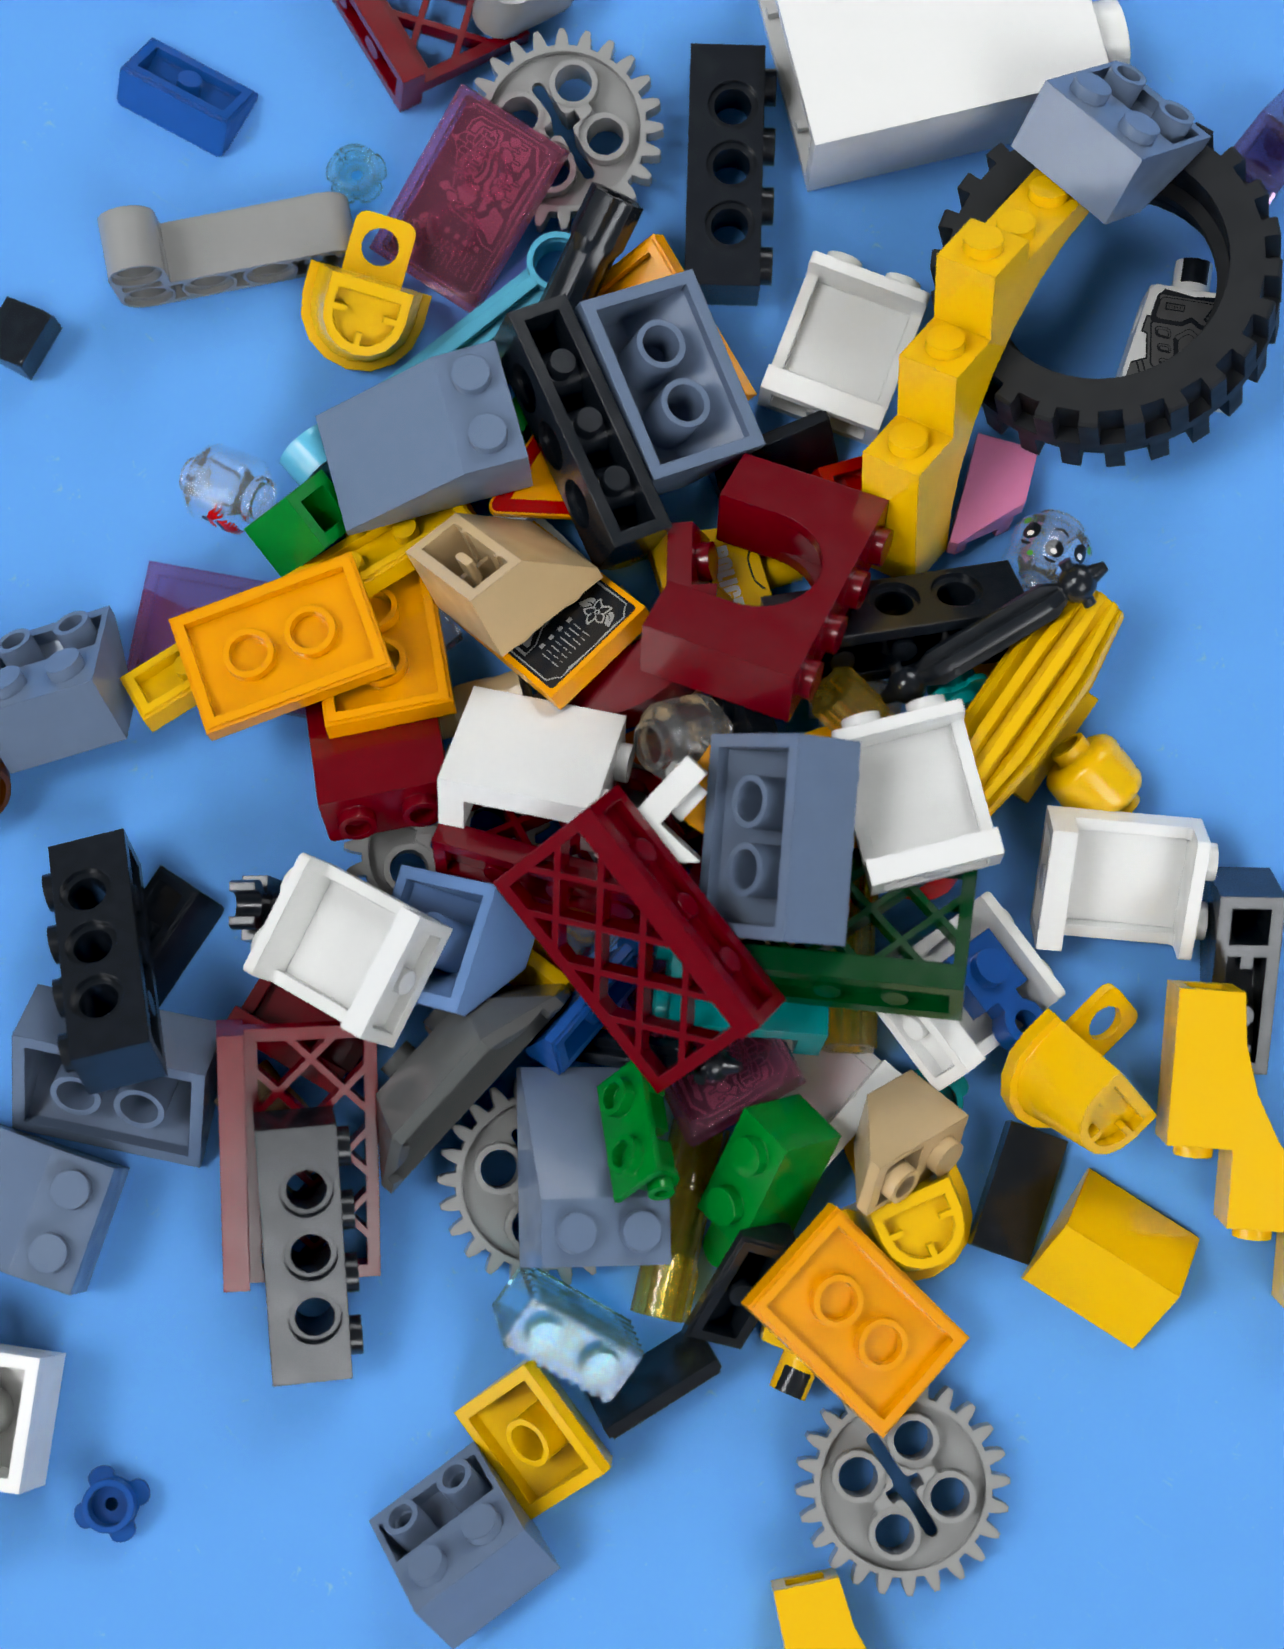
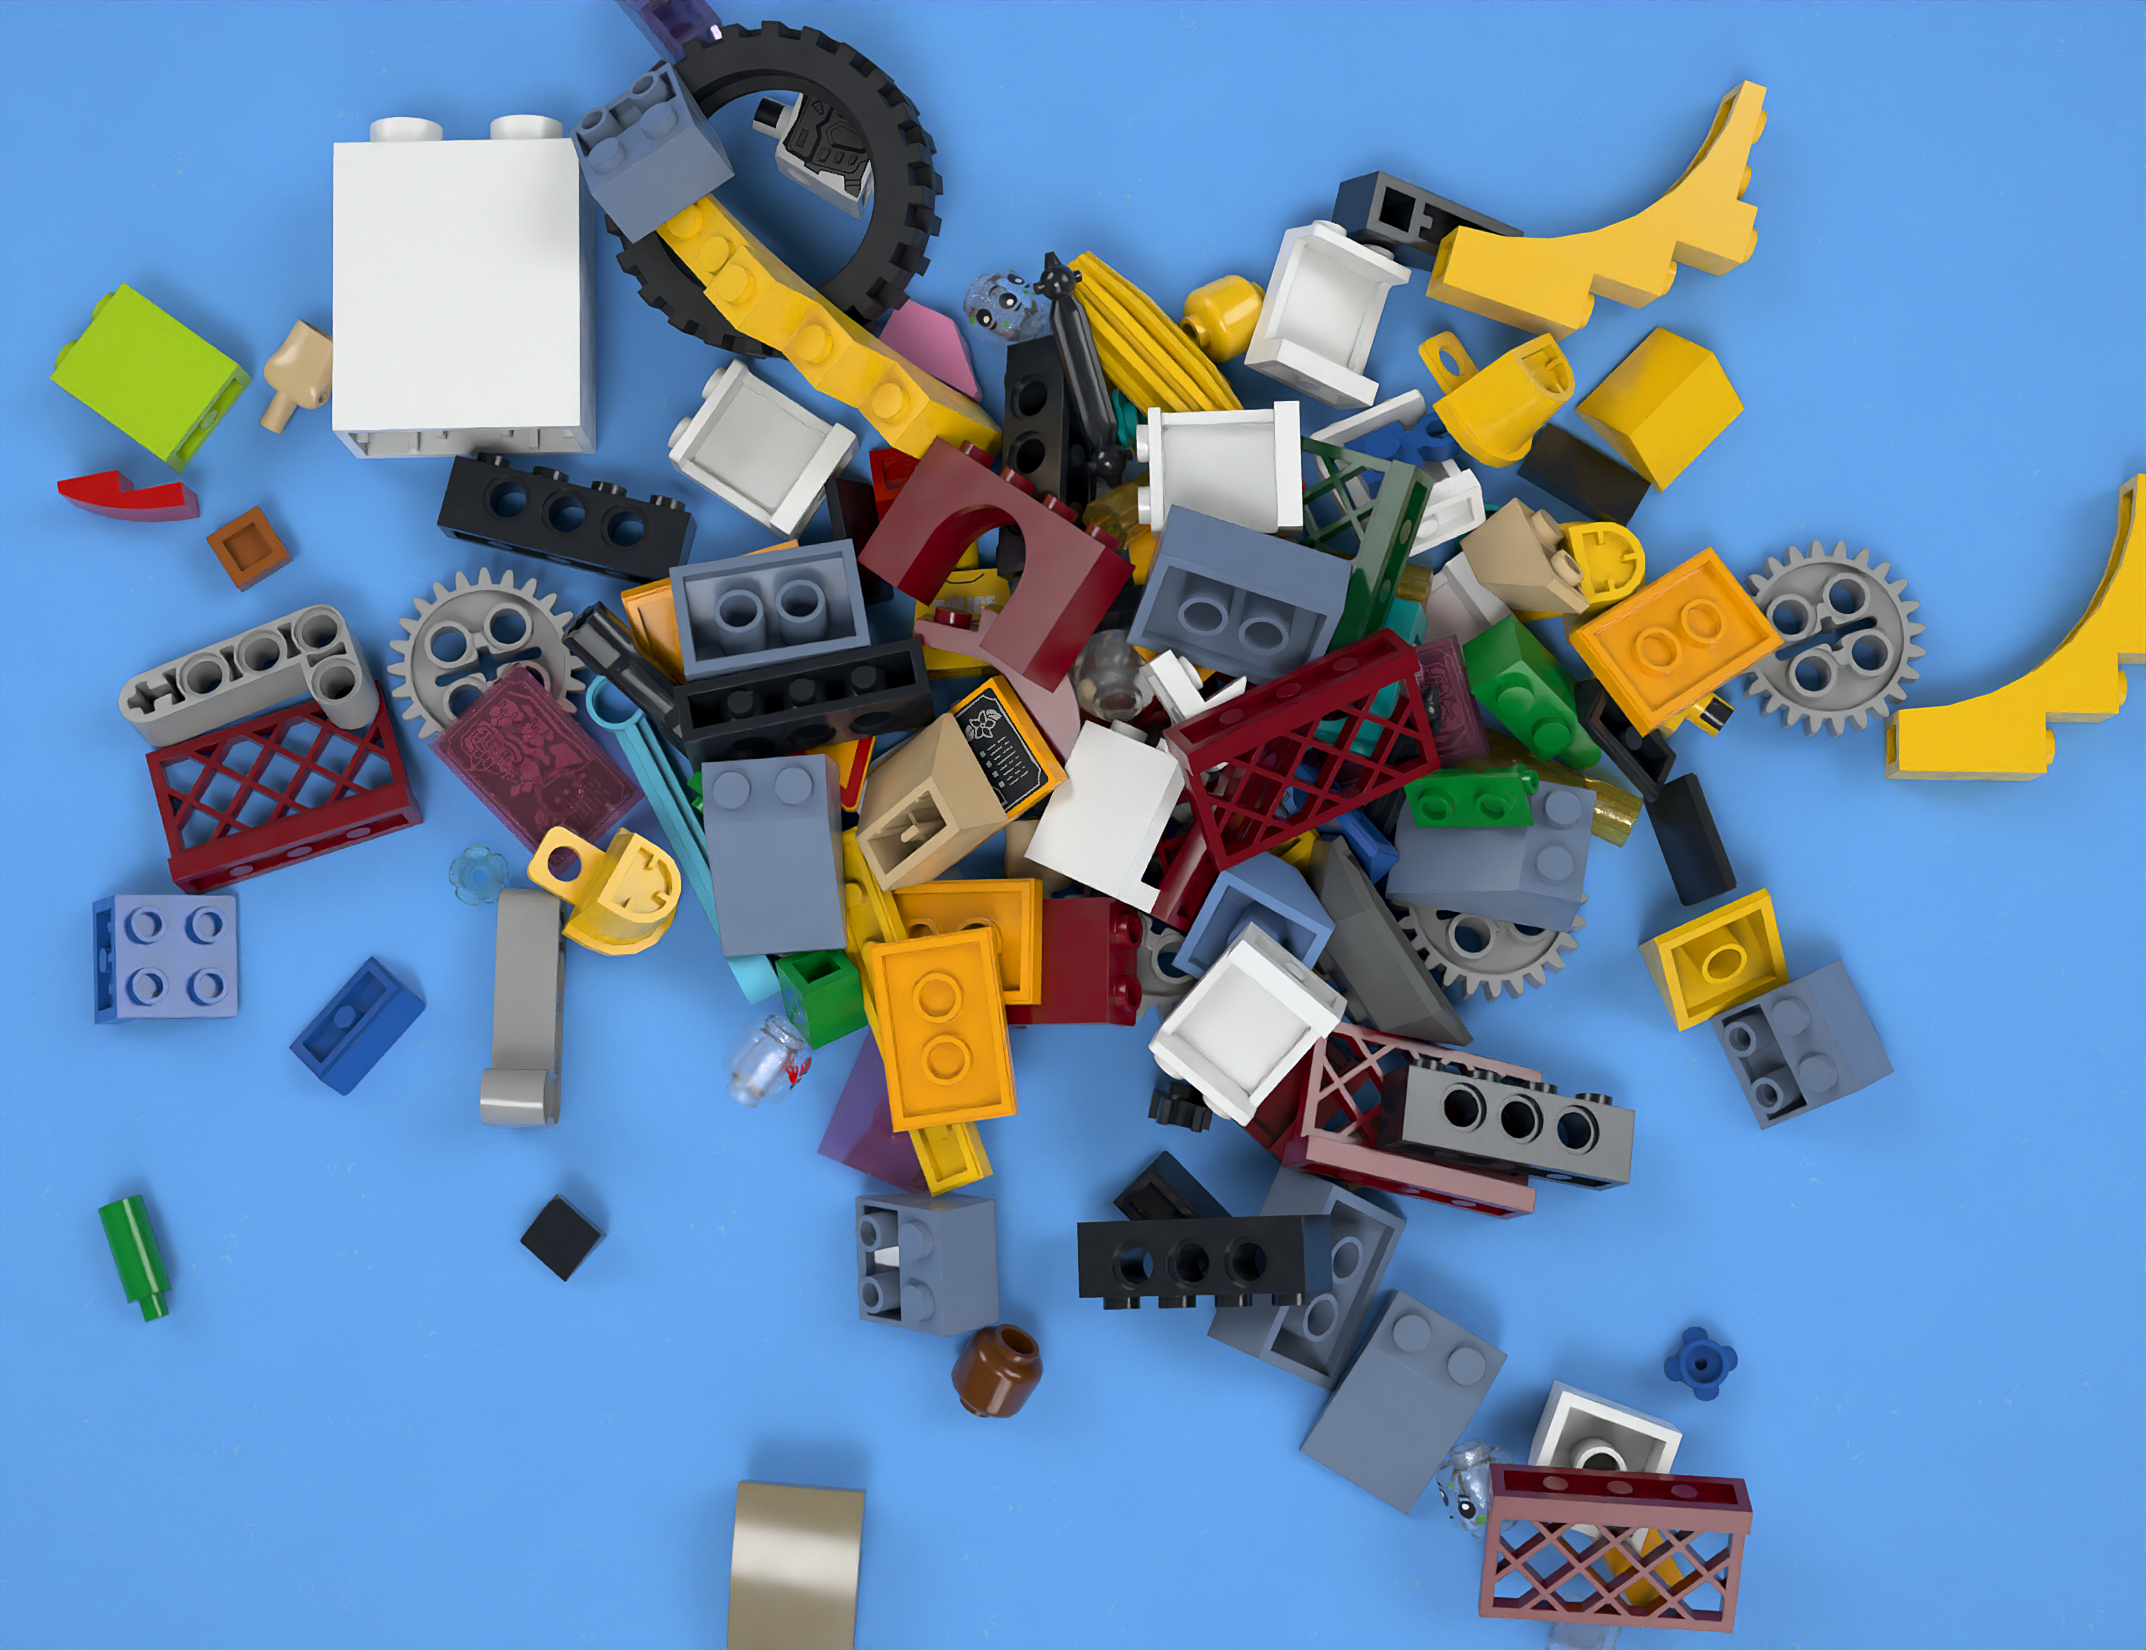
camera: 80 degrees left, 0 degrees up
clear light blue brick [492,1266,644,1403] -> none

